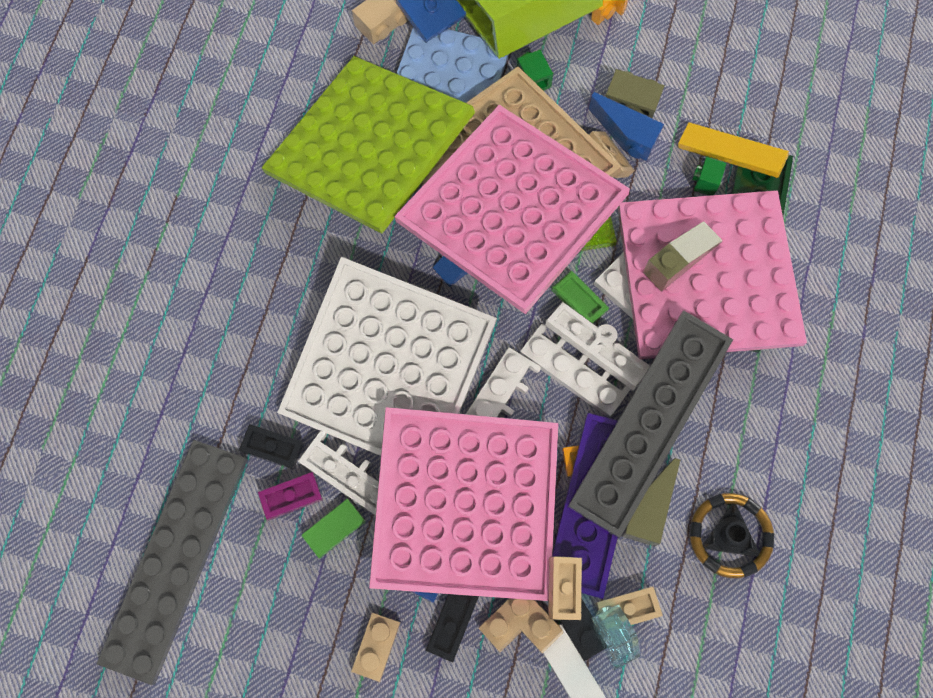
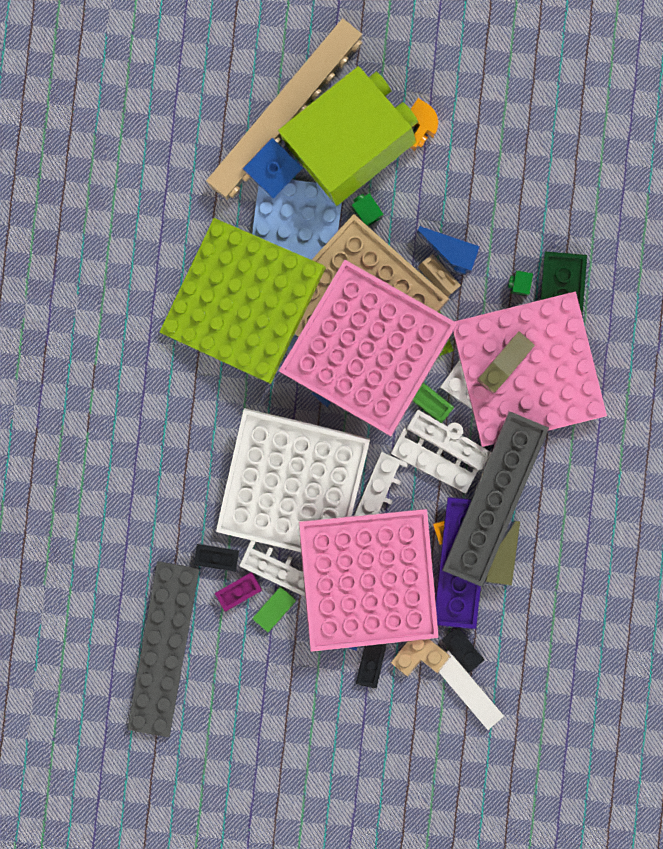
camera: 10 degrees left, 15 degrees up
tan plate [351,613,401,682] -> none
tan plate [548,557,582,620] -> none
clear light blue arch [592,604,640,670] -> none
tan plate [595,586,663,633] -> none
olive brick [606,69,665,119] -> none
yellow tile [678,122,789,178] -> none
black piece [689,493,775,578] -> none

